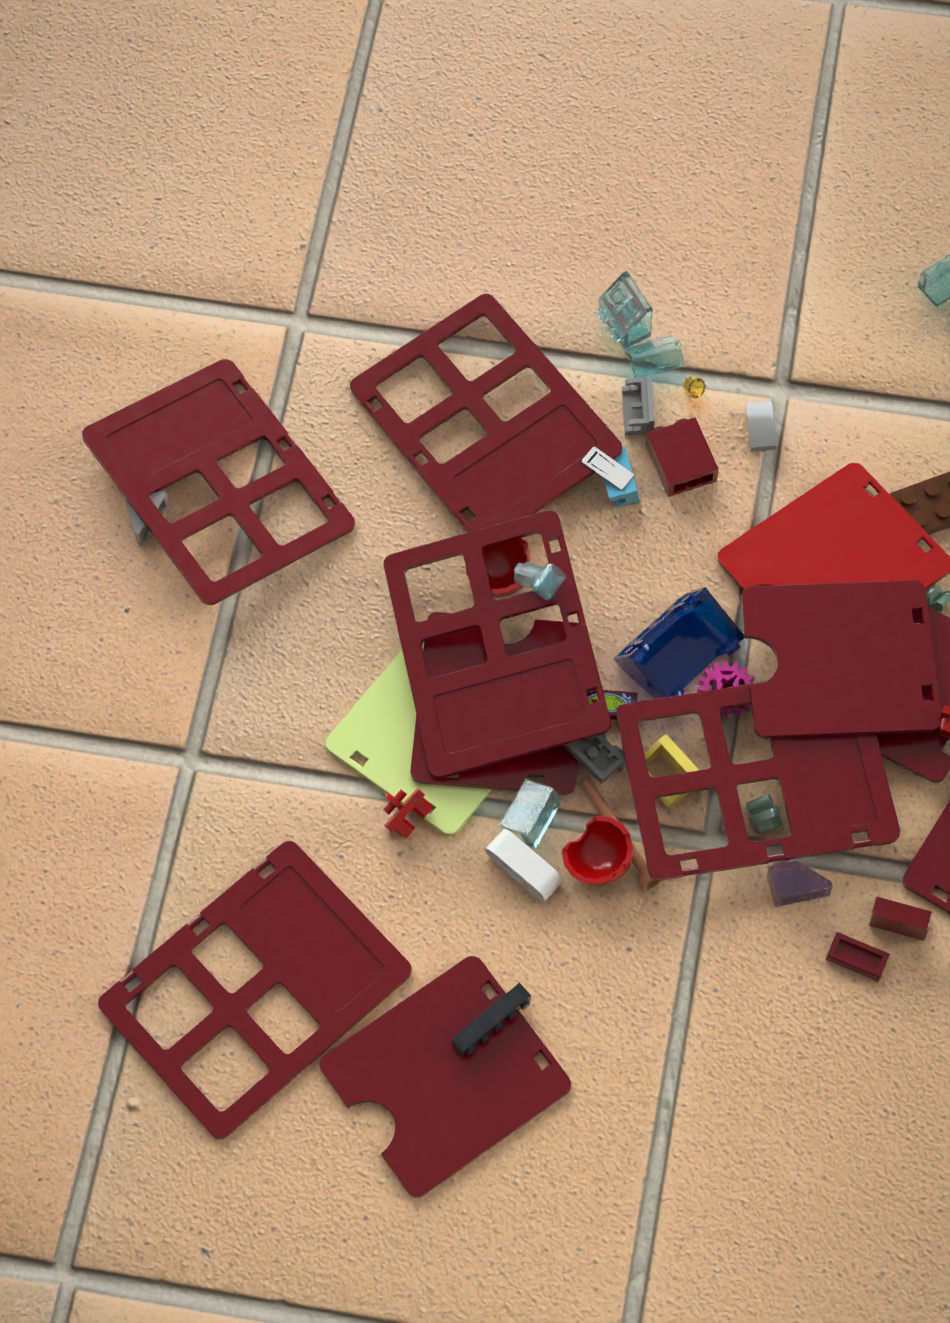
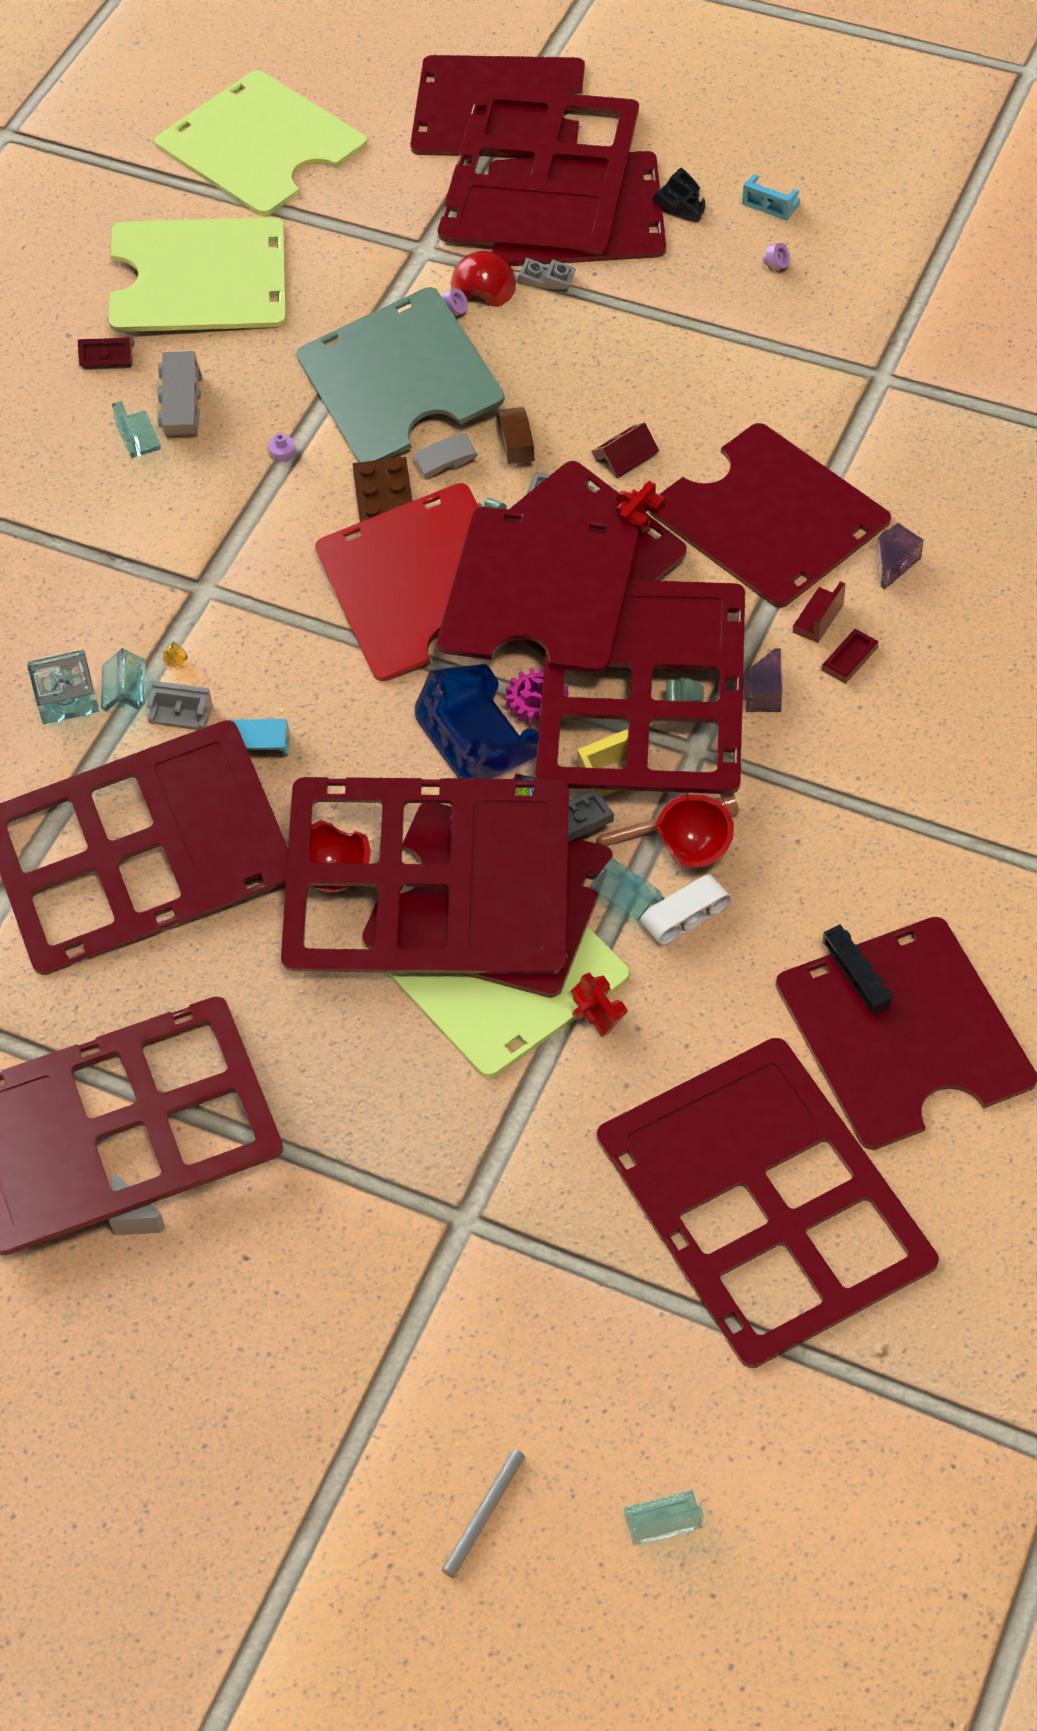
camera: 75 degrees left, 10 degrees down
clear light blue piece [514,562,566,600] -> none
white sticker [582,447,634,489] -> none
dark red brick [646,417,719,497] -> none
light grey slope [746,400,777,452] -> none

